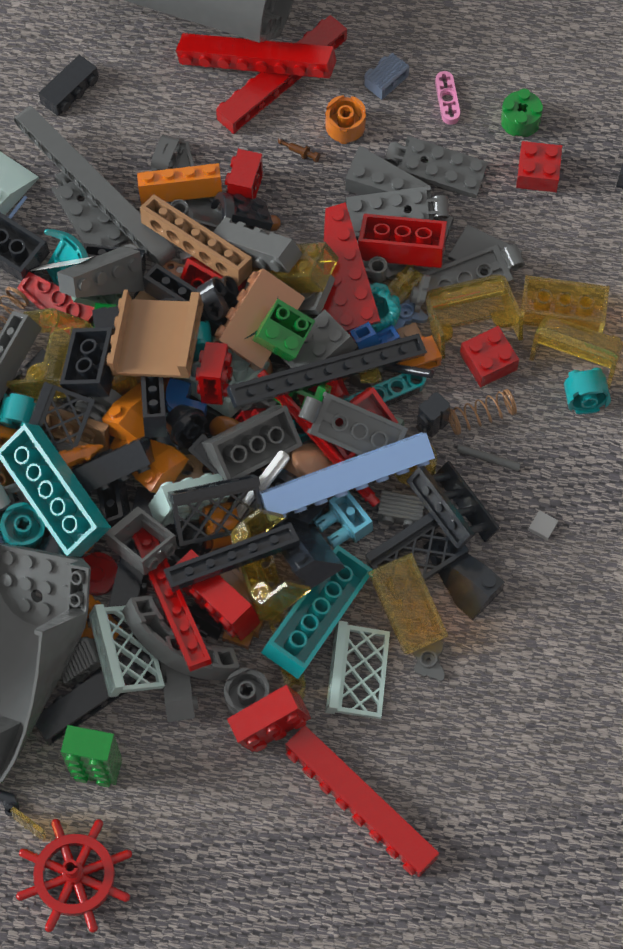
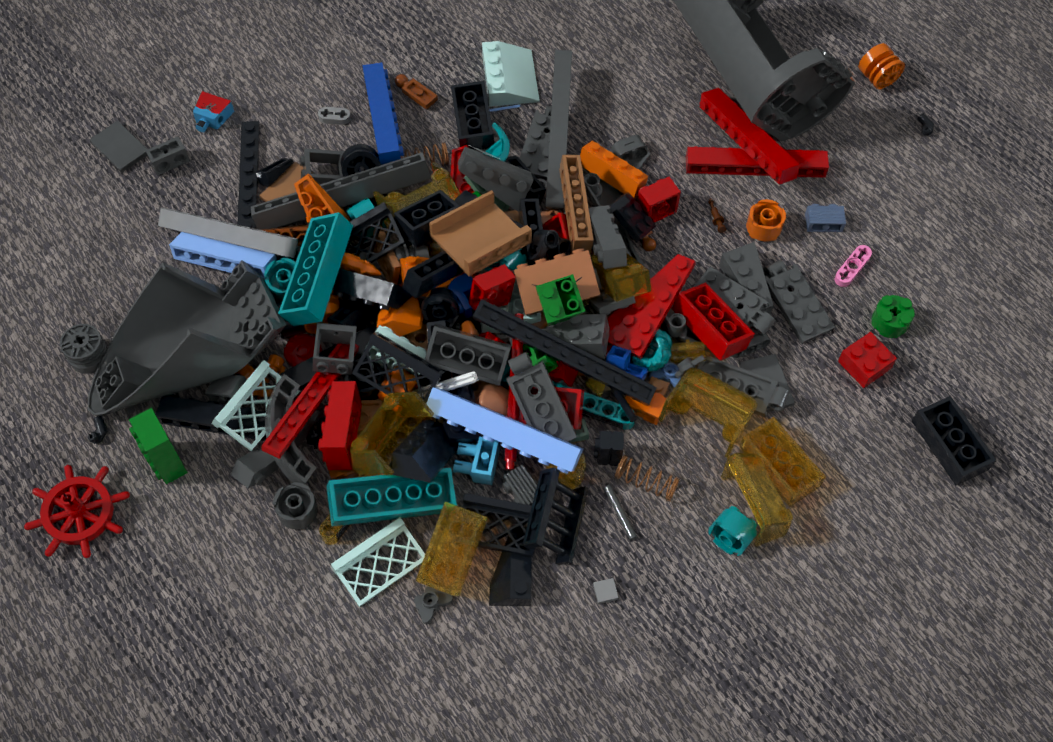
camera: 45 degrees right, 5 degrees down
clear yellow piece [11,806,46,841] -> none
black brick [38,54,99,116] -> none
black plate [164,523,300,592] -> none
red brick [227,684,311,752] -> none
red brick [285,726,439,877] -> none
red brick [460,326,519,388] -> none

